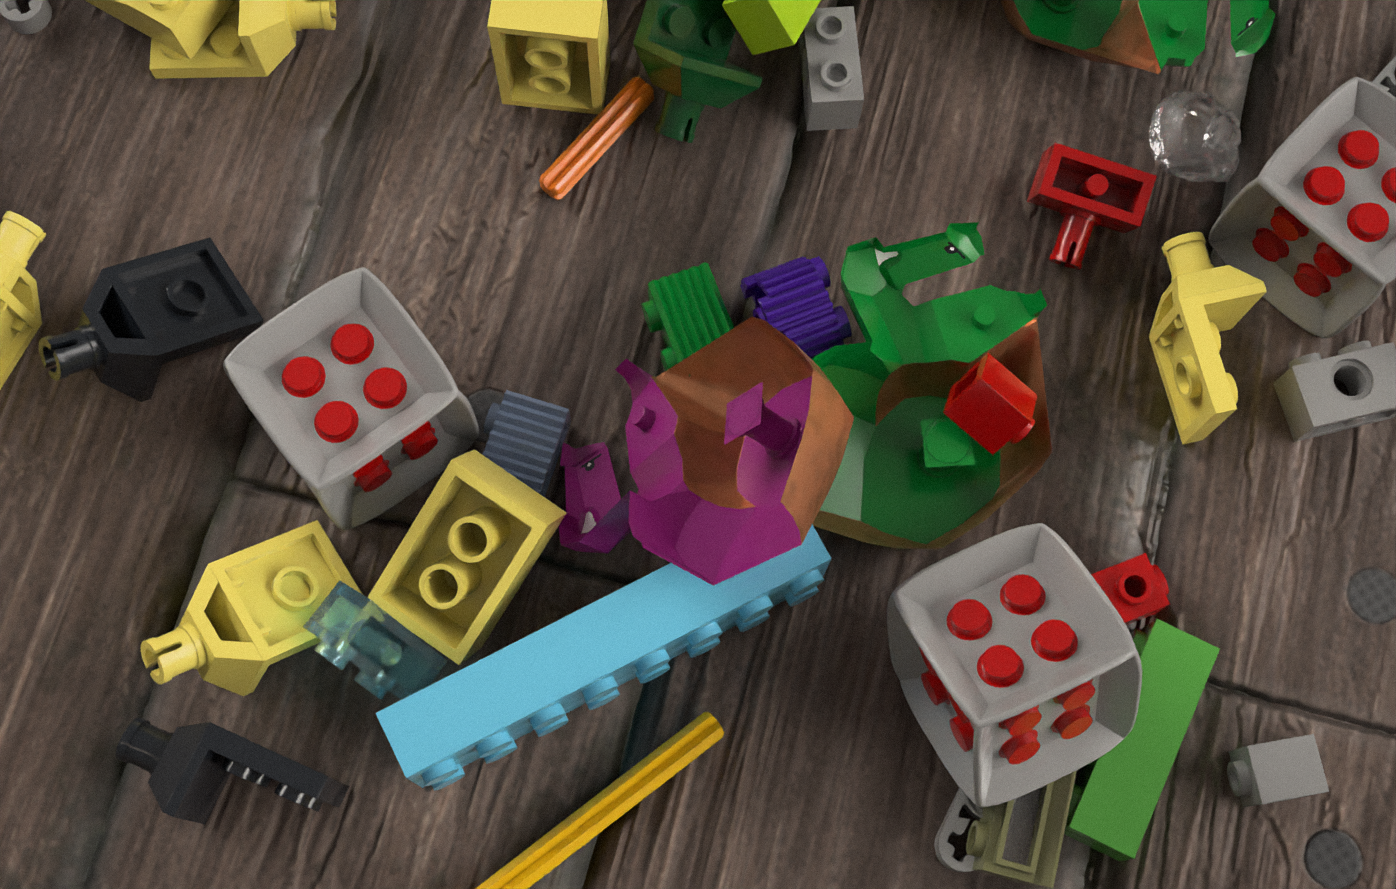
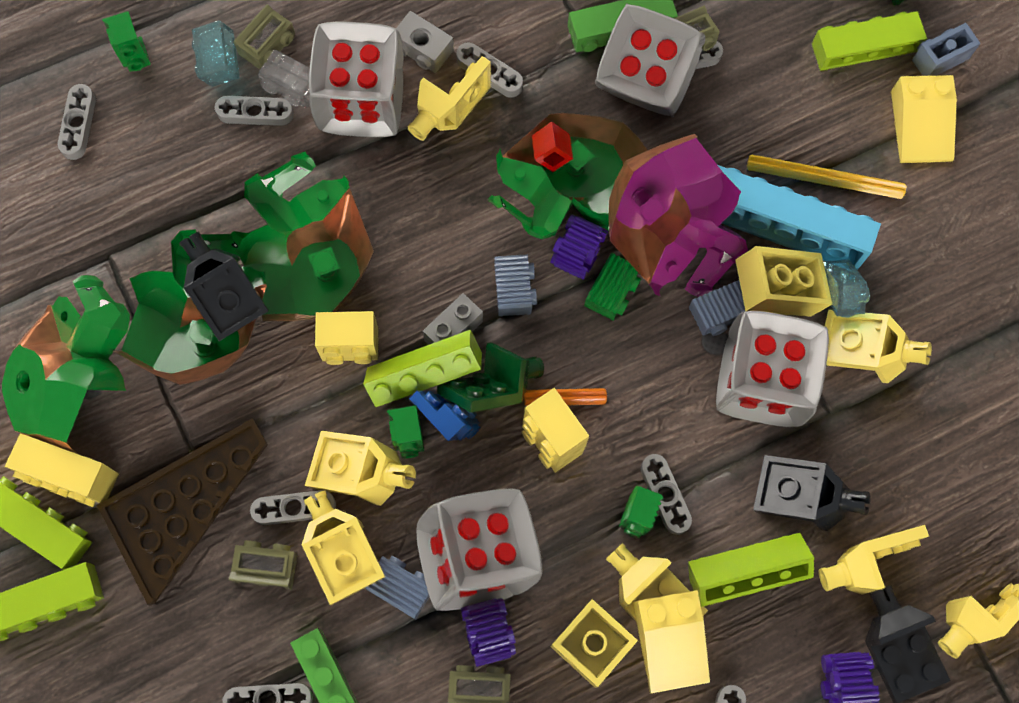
camera: 130 degrees left, 0 degrees up
black plate [116,717,350,824] -> none
red brick [1027,142,1157,270] -> none
red brick [1091,553,1170,626] -> none
clear hair [1149,89,1241,182] -> none
none -> light grey beam [456,43,523,97]
none -> sand blue brick [494,254,537,317]
none -> green brick [619,486,664,539]
none -> light grey beam [641,454,692,535]
none -> lime brick [688,533,814,607]

